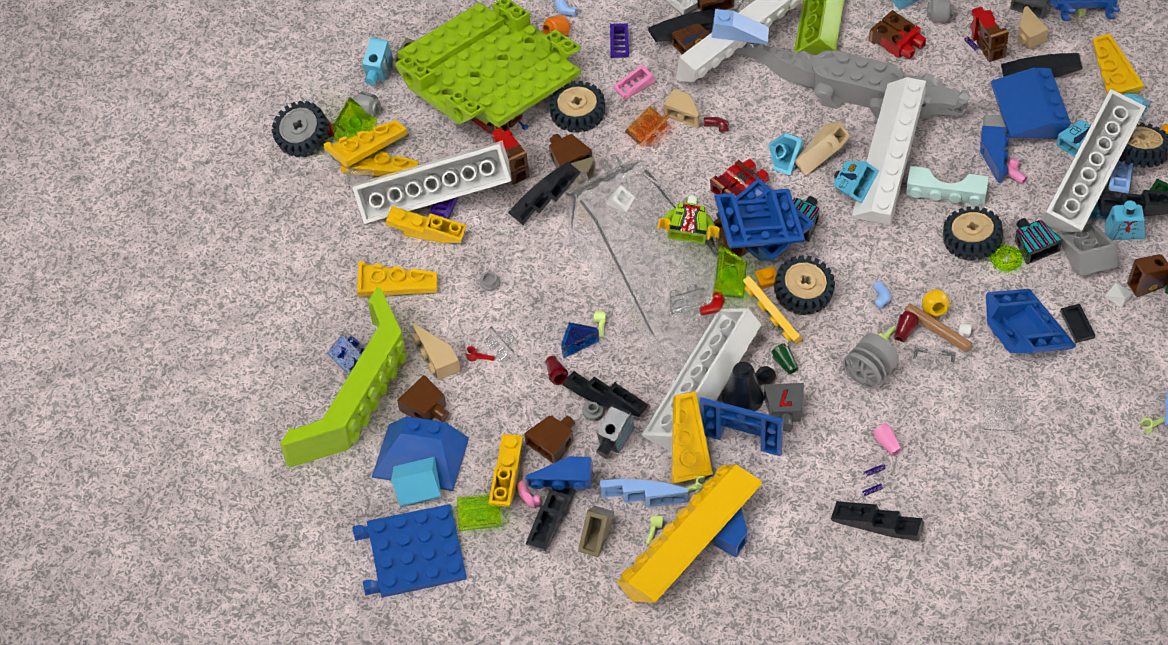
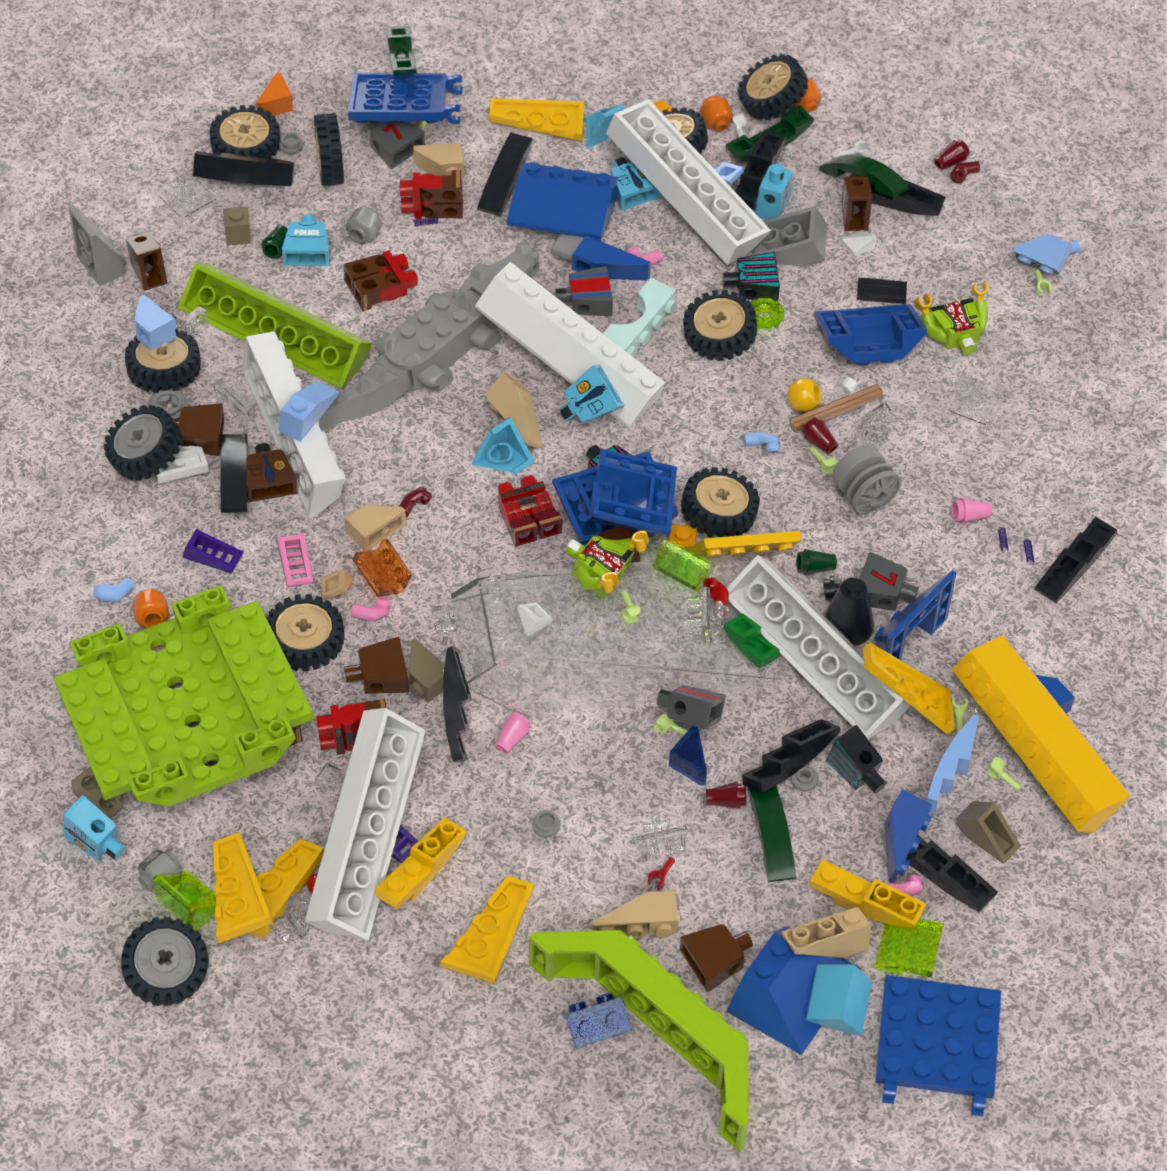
camera: 75 degrees left, 0 degrees up
reddish brown torso [524,415,575,463] -> none
none -> tan slope [321,569,353,600]
none -> bright pink arm [351,597,391,621]
none -> bright pink cone [494,712,530,754]
none -> dark grey torso [555,266,613,316]
none -> yellowish green hand [621,590,641,624]
none -> dark grey torso [657,685,726,730]
none -> green slope [723,613,780,669]
none -> dark green slope [747,786,796,882]
none -> tan slope [781,907,871,958]
none -> torso [914,282,989,355]

